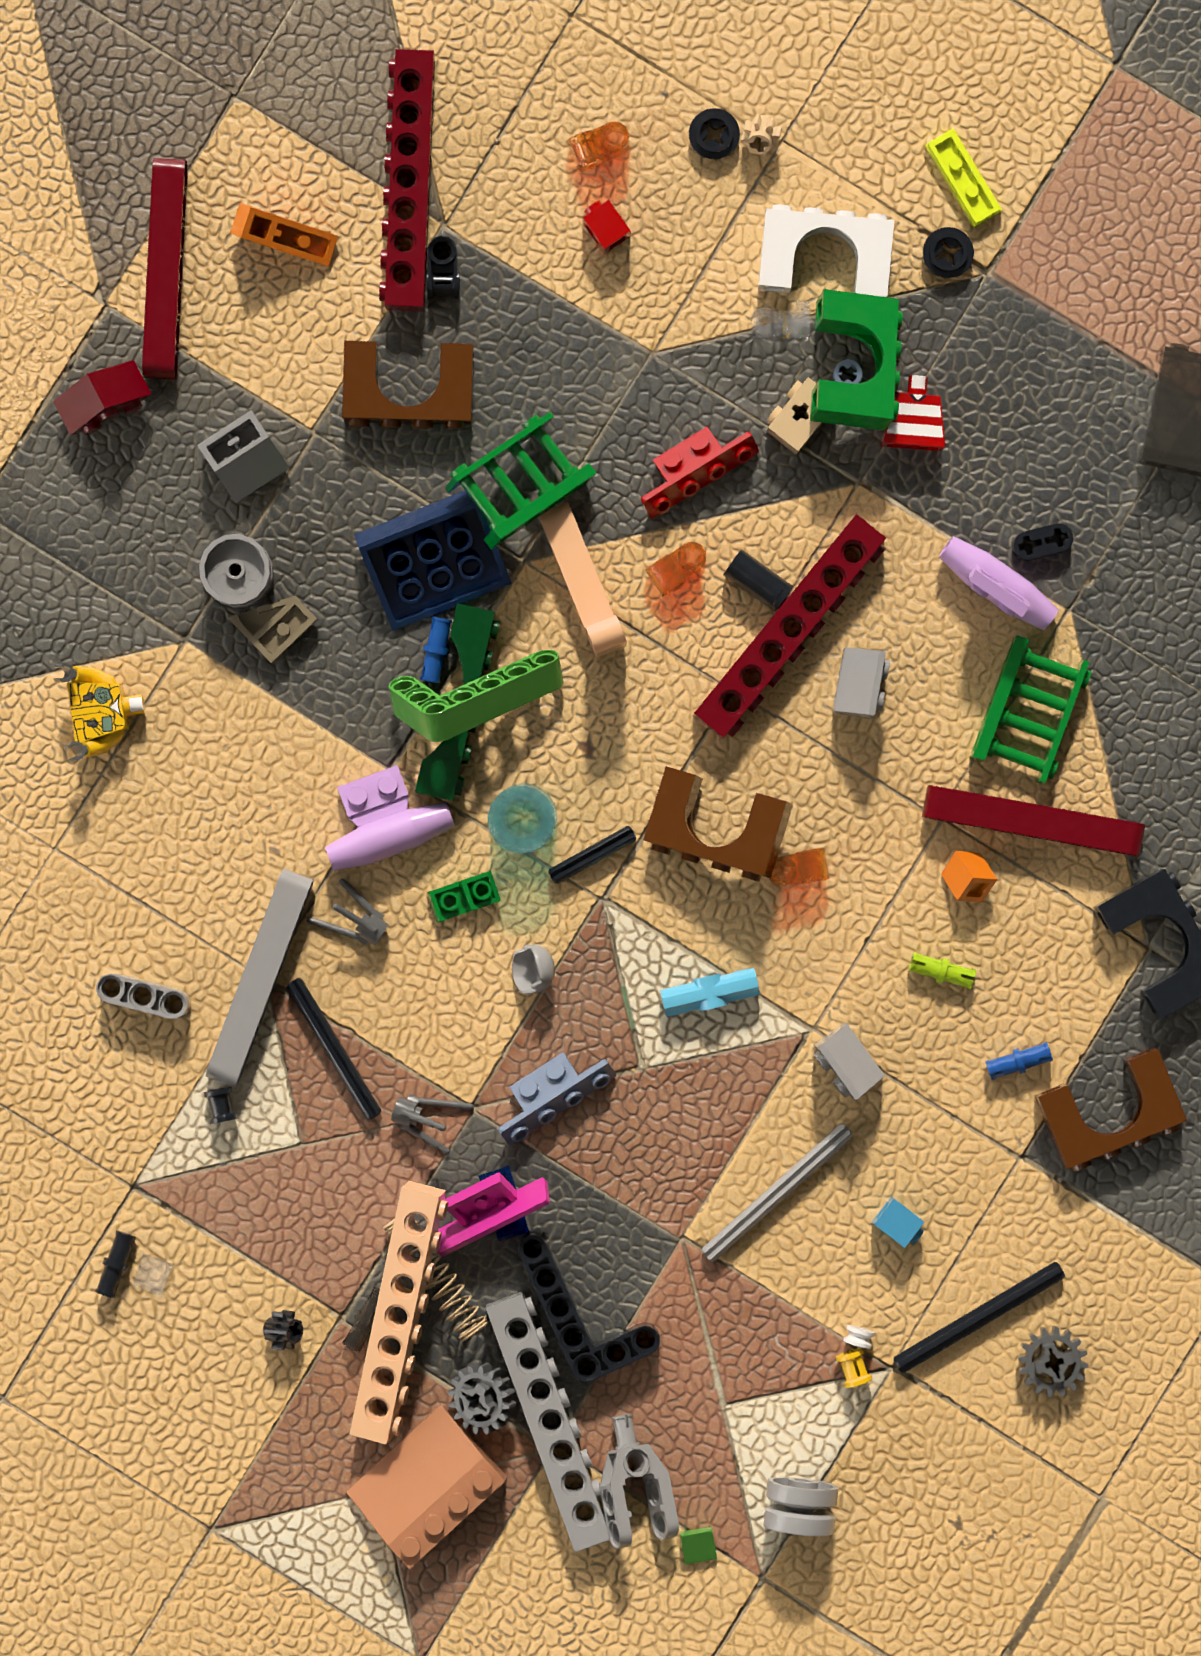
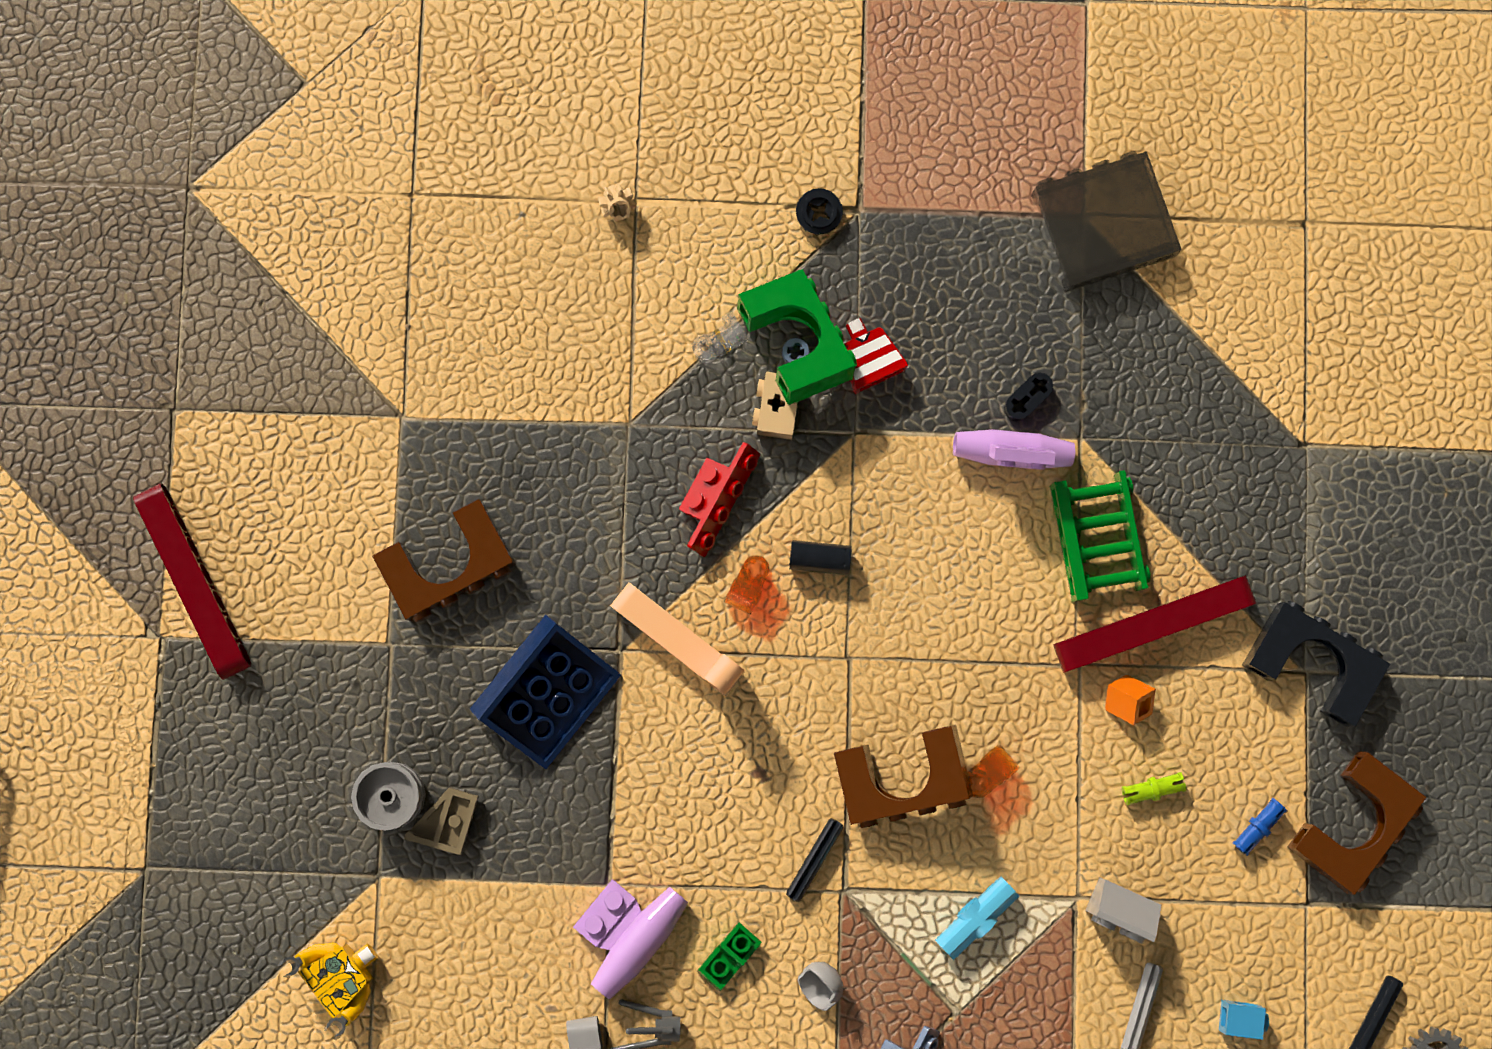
camera: 35 degrees left, 5 degrees down
dark red brick [53,360,151,435] -> none
light grey slope [197,410,290,503] -> none
orange slope [230,202,338,267] -> none
dark red brick [379,49,435,312] -> none
bright green beam [388,650,564,742] -> none
dark green arch [415,603,500,801] -> none
blue pin [420,616,452,683] -> none
black piece [427,236,460,299] -> none
green fence [445,412,596,550] -> none
clear light blue wheel [487,783,557,853] -> none
clear orange piece [566,121,630,172] -> none
red brick [582,199,631,255] -> none
black gear [689,108,740,161] -> none
dark red brick [693,514,886,739] -> none
white arch [758,205,894,297] -> none
light grey slope [832,647,890,719] -> none
neon yellow tile [925,128,1002,228] -> none

